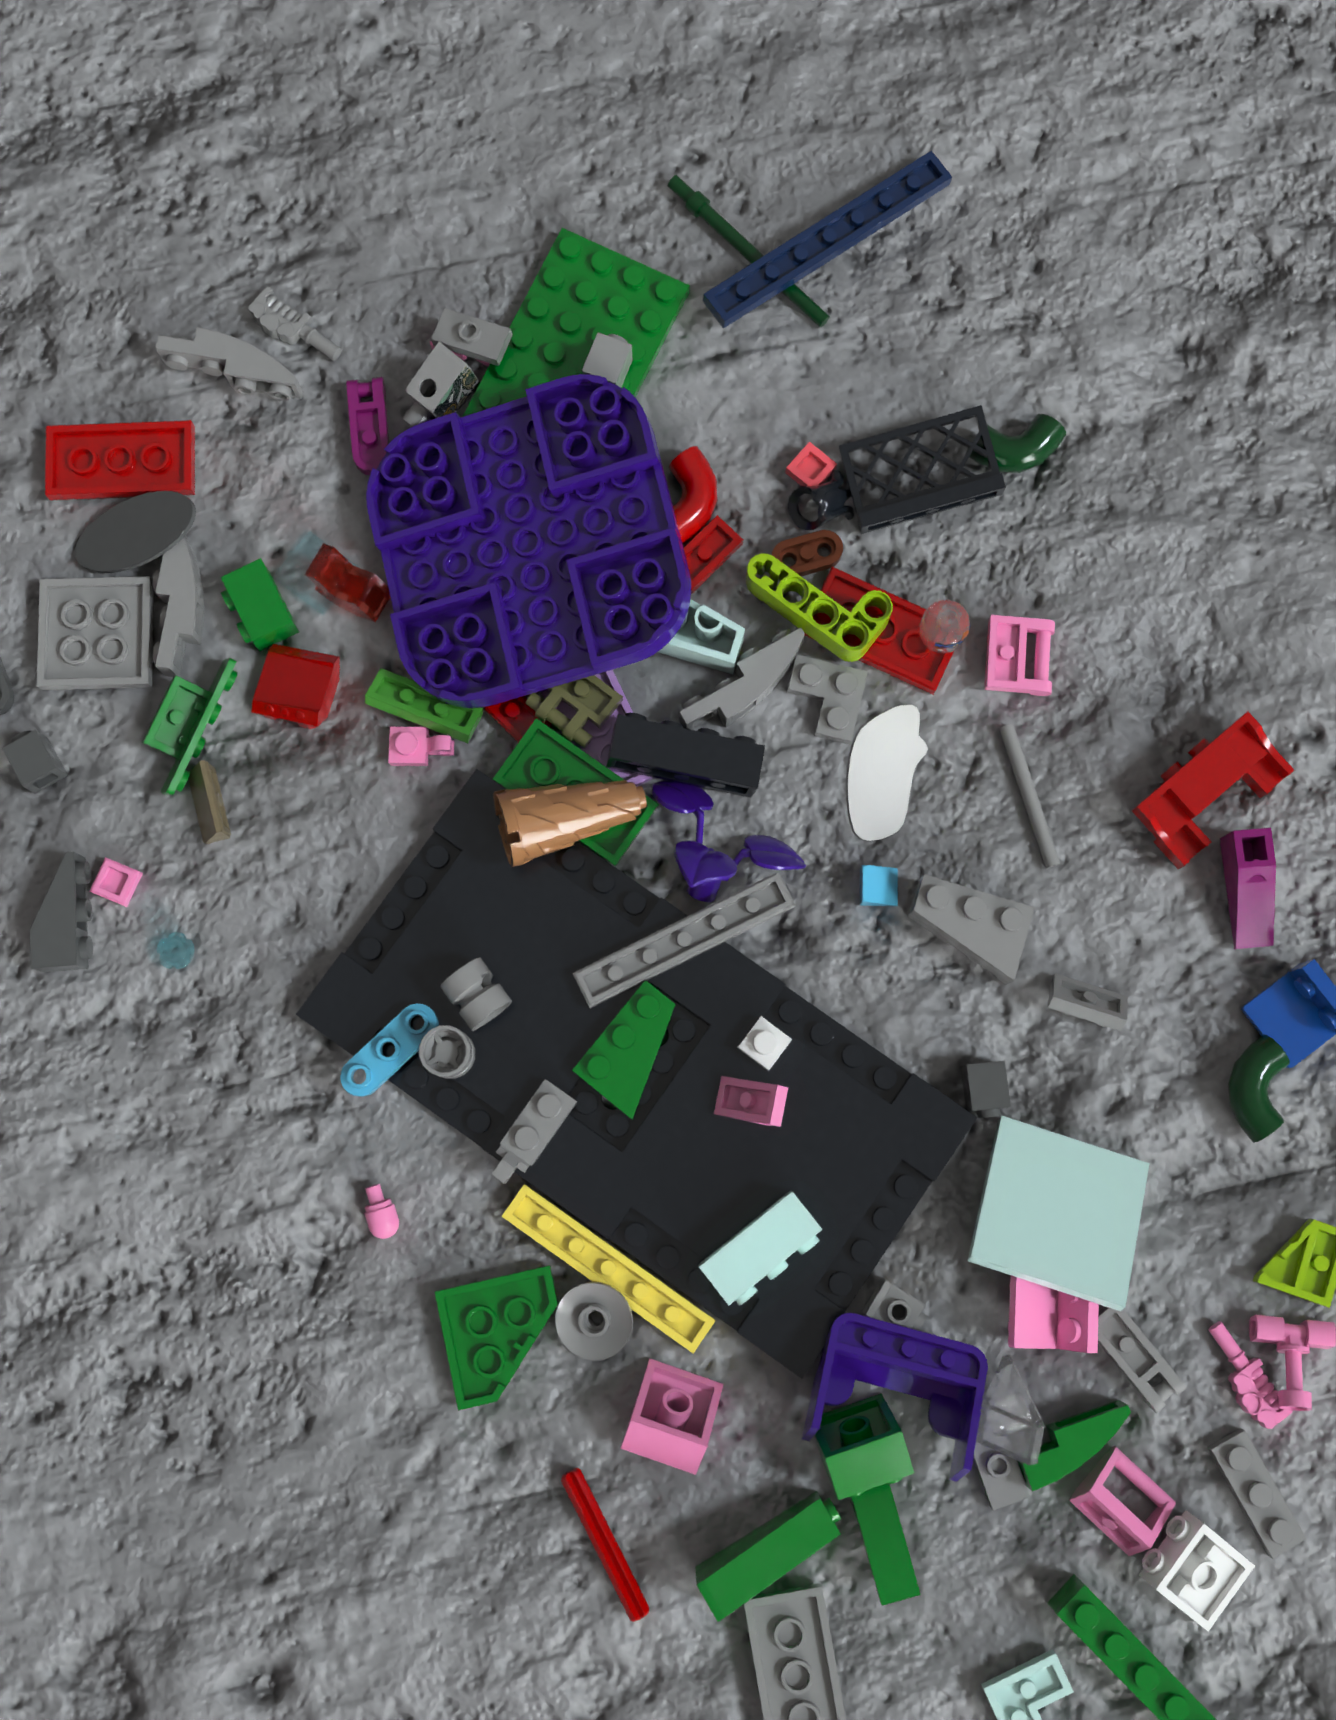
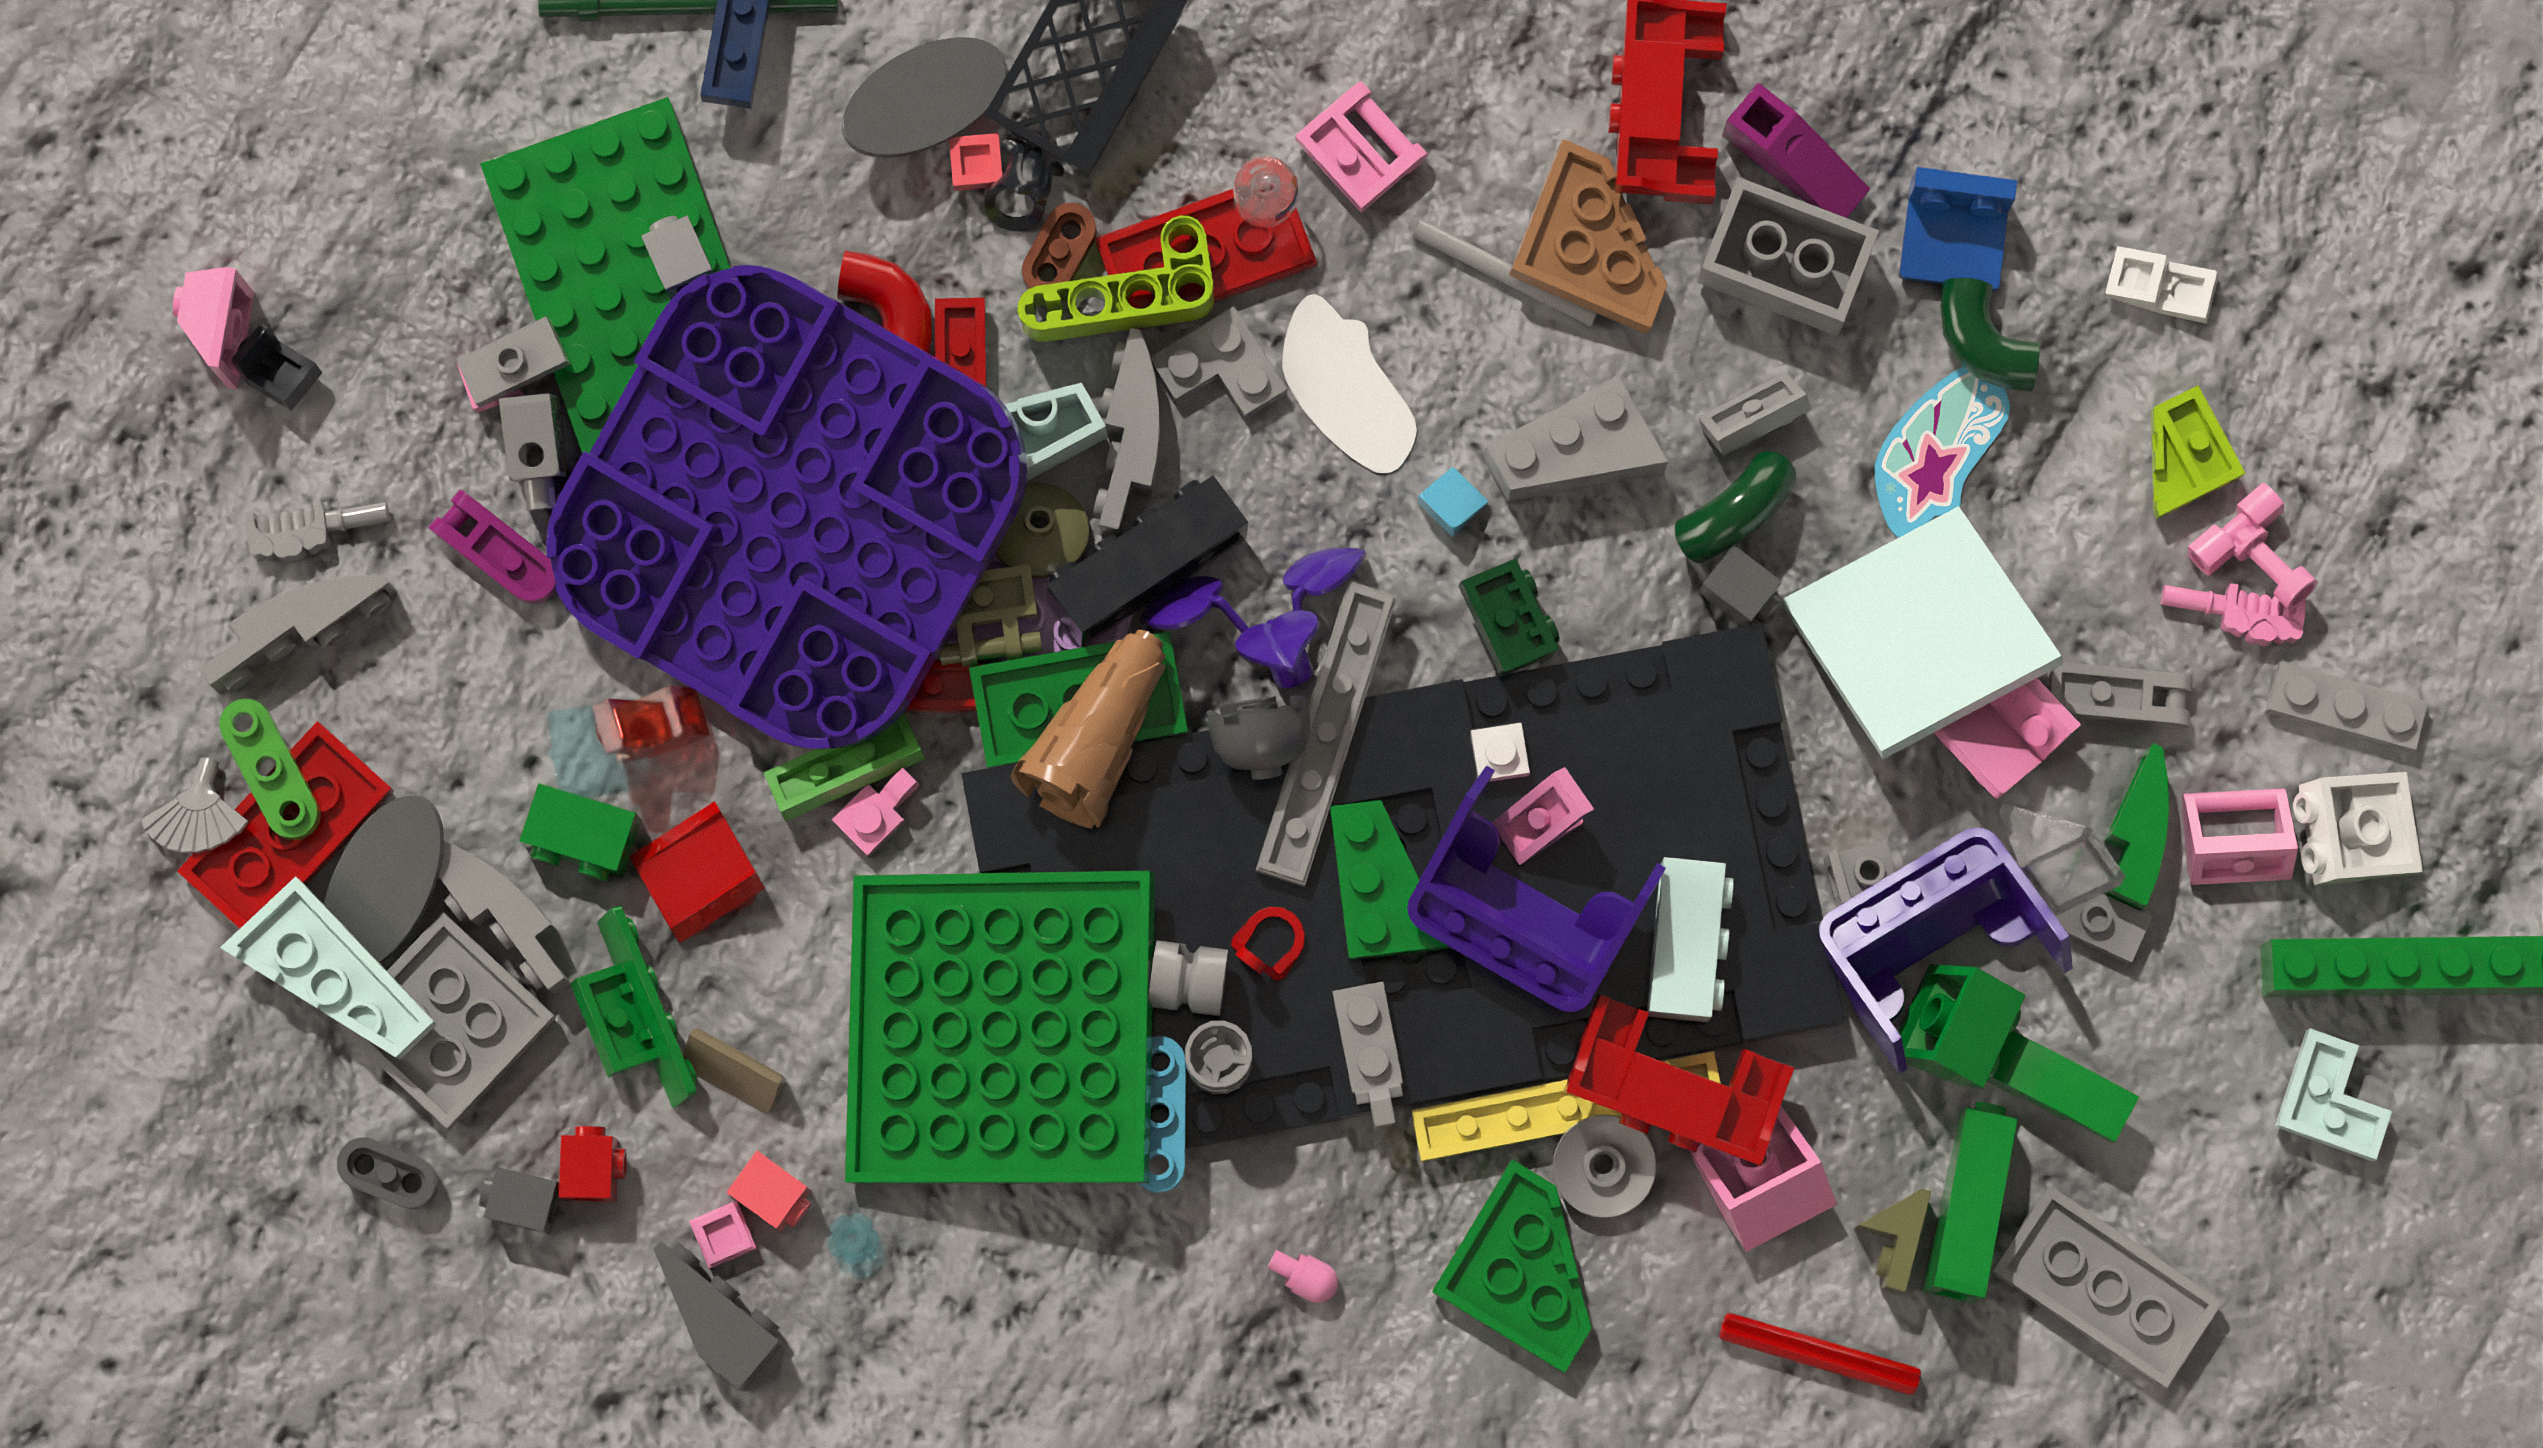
camera: 45 degrees left, 0 degrees up
none -> light grey hand [141,758,249,854]
none -> bright pink slope [173,267,255,390]
none -> bright green plate [219,699,321,840]
none -> light aqua wing [220,876,437,1060]
none -> black bracket [231,324,322,411]
none -> red brick [559,1126,627,1202]
none -> coral brick [726,1151,811,1232]
none -> dark grey shield [842,37,1006,158]
none -> green plate [845,871,1155,1184]
none -> olive dish [995,483,1089,578]
none -> dark grey cylinder [1207,696,1310,779]
none -> red piece [1231,907,1305,981]
none -> dark purple windscreen [1407,765,1666,1012]
none -> dark green bracket [1458,558,1560,677]
none -> medium nougat plate [1509,139,1668,334]
none -> red bracket [1564,994,1794,1166]
none -> dark green cylinder [1675,451,1797,563]
none -> light grey brick [1697,177,1879,336]
none -> olive slope [1854,1189,1931,1294]
none -> sticker [1875,367,2010,538]

